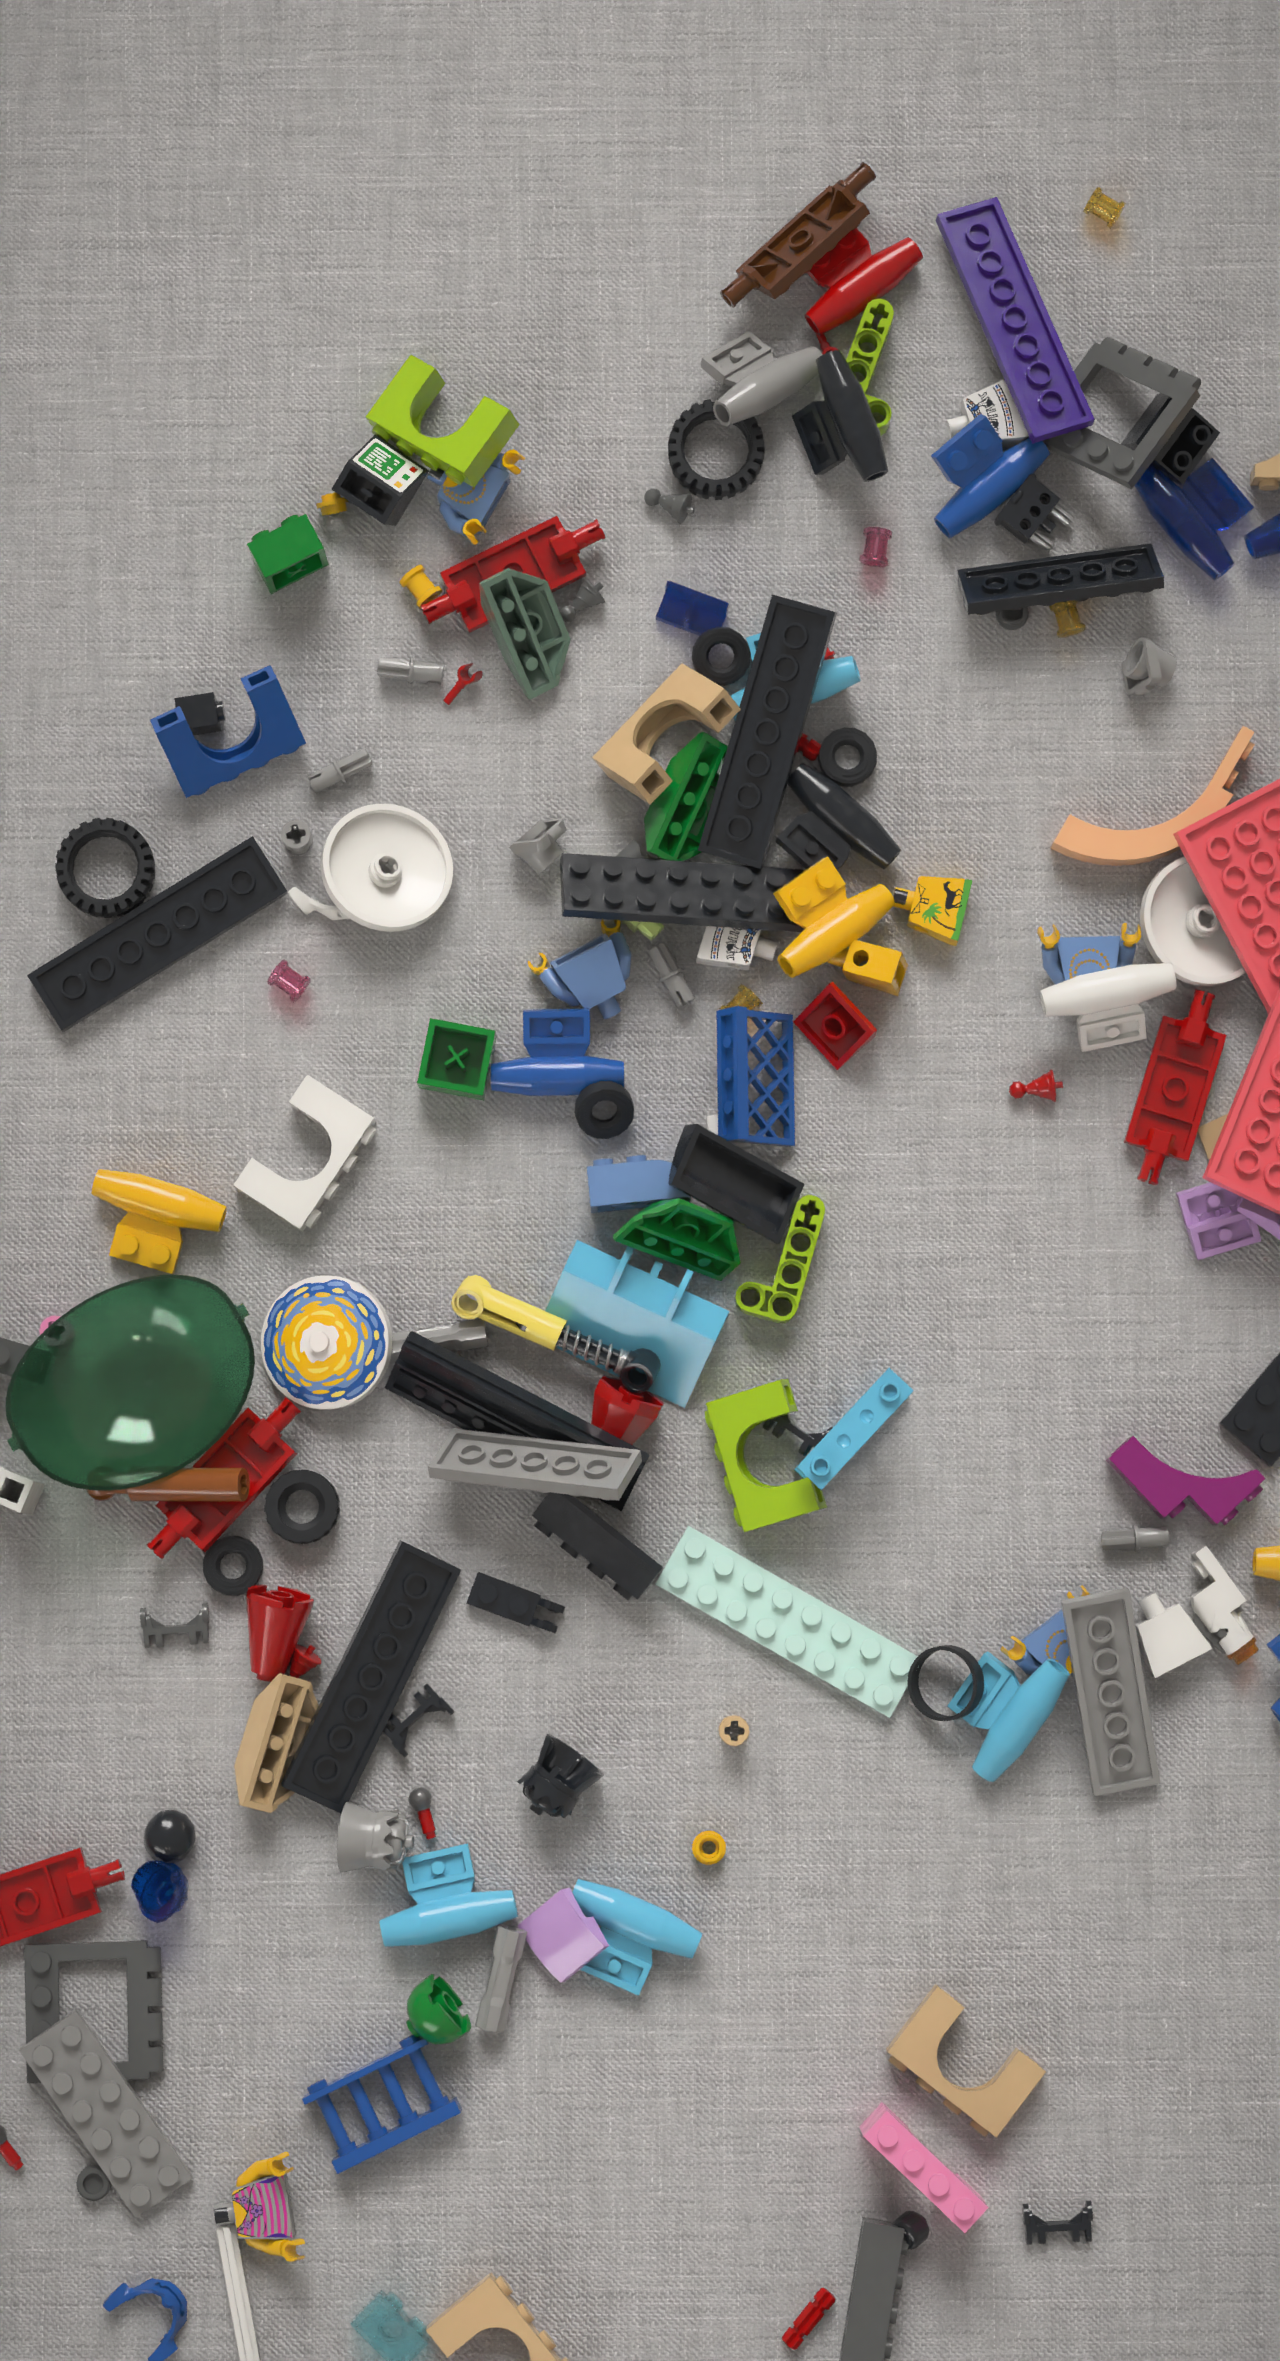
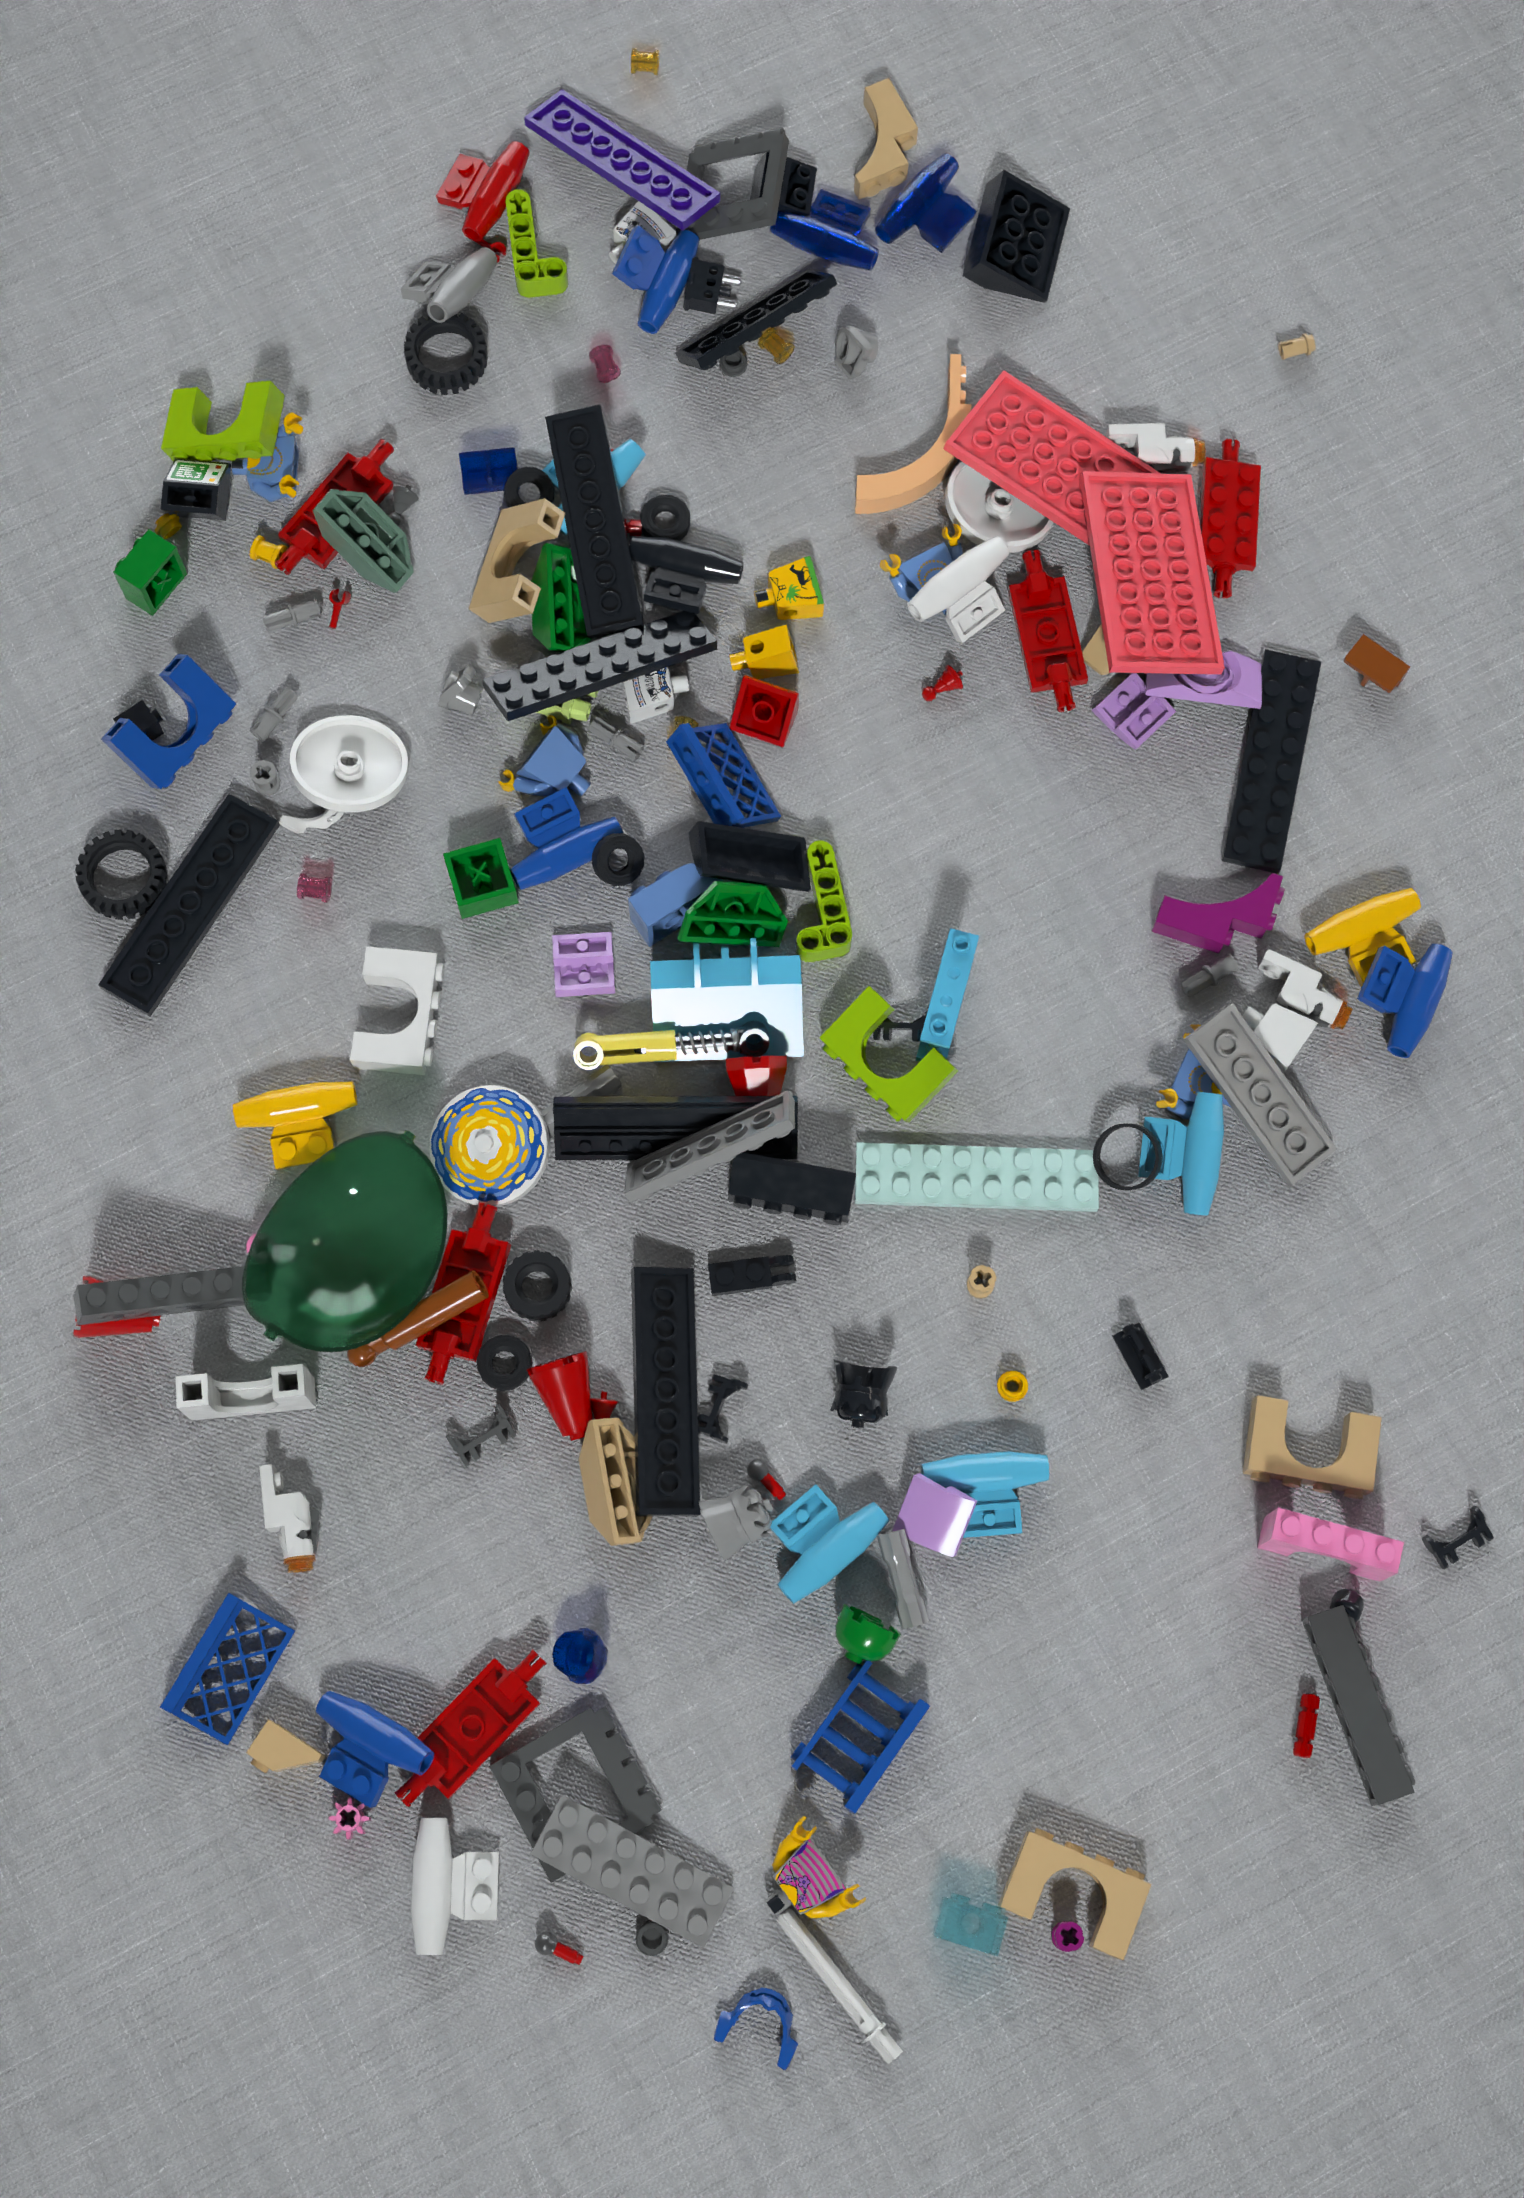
camera: 30 degrees left, 10 degrees down
black hair [143,1810,196,1864] -> none
dark grey piece [644,488,695,524] -> none
reddish brown plate [720,162,876,308] -> none
yellow plate [773,856,895,978] -> none
black plate [792,350,888,482] -> none
none -> lavender slope [552,932,615,997]
none -> black hinge [1112,1322,1169,1391]

